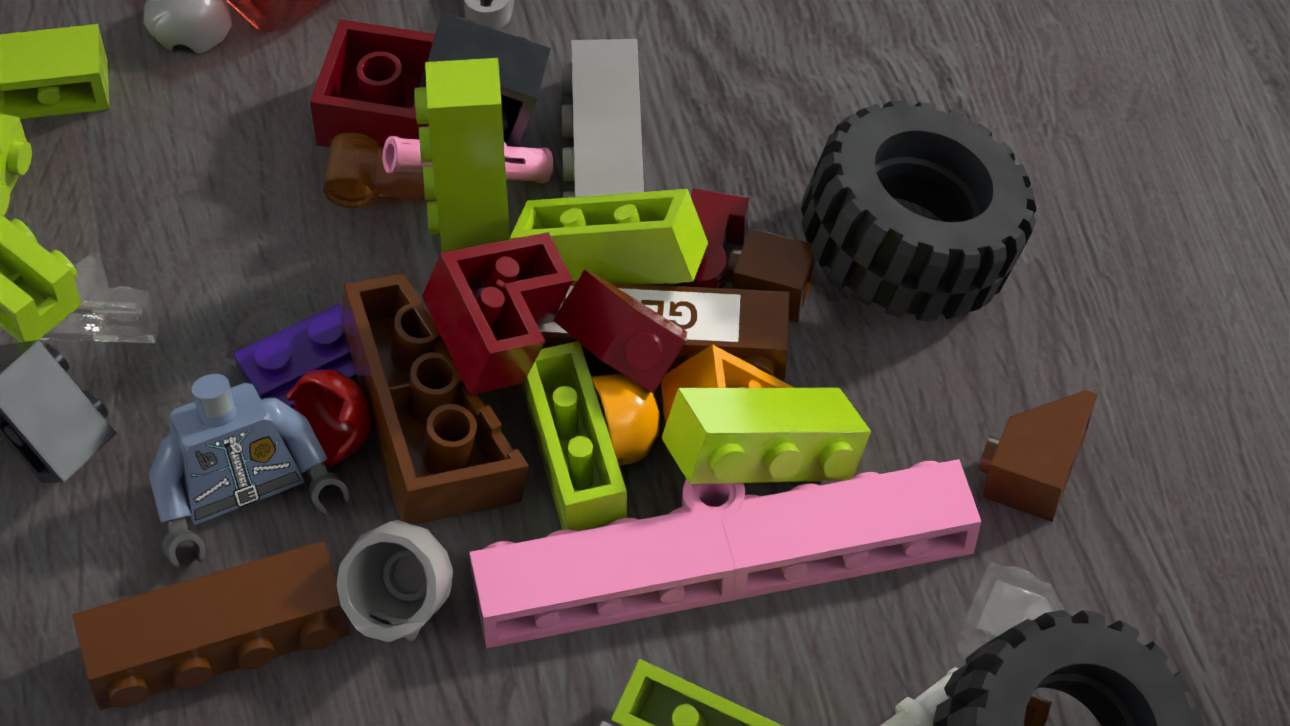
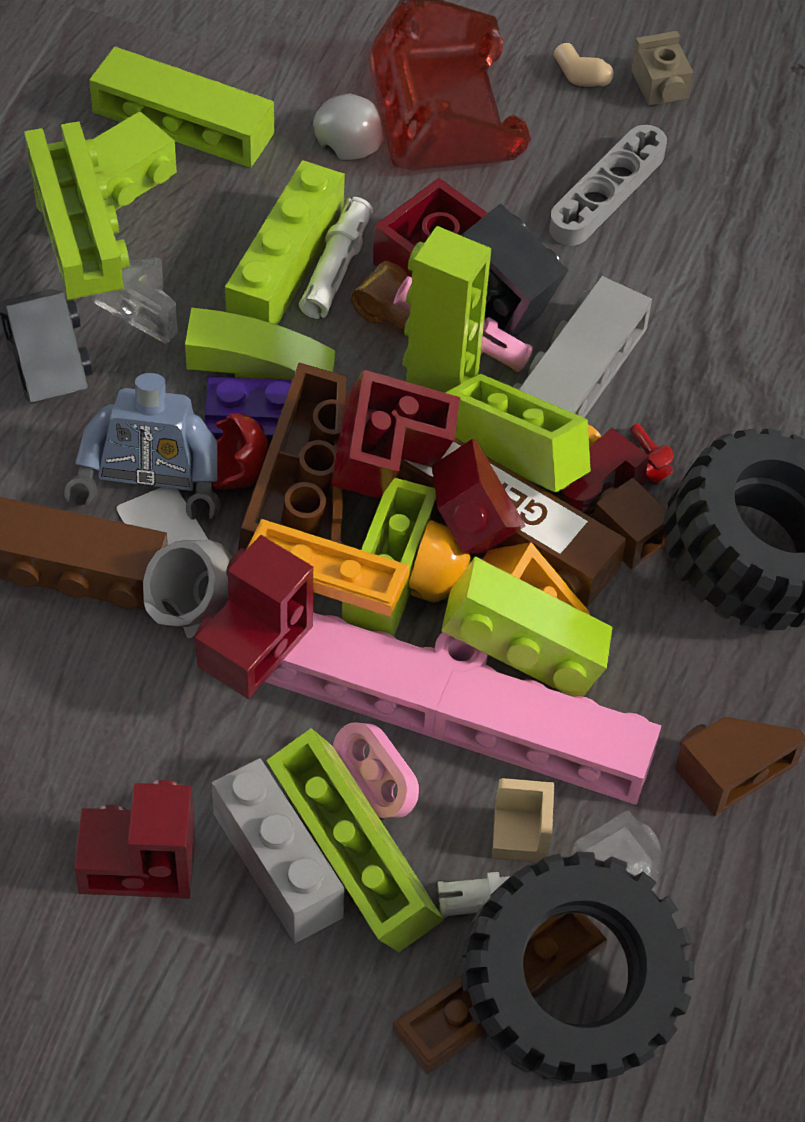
camera: 30 degrees right, 0 degrees up
none -> white sticker [116,487,208,545]
none -> lime slope [185,307,335,380]
none -> dark red brick [194,535,314,699]
none -> lime brick [225,160,345,325]
none -> light orange tile [246,519,409,617]
none -> white pin [299,197,373,319]
none -> bright pink plate [333,722,419,818]
none -> tan panel [492,778,554,862]
none -> red hand [630,423,673,483]

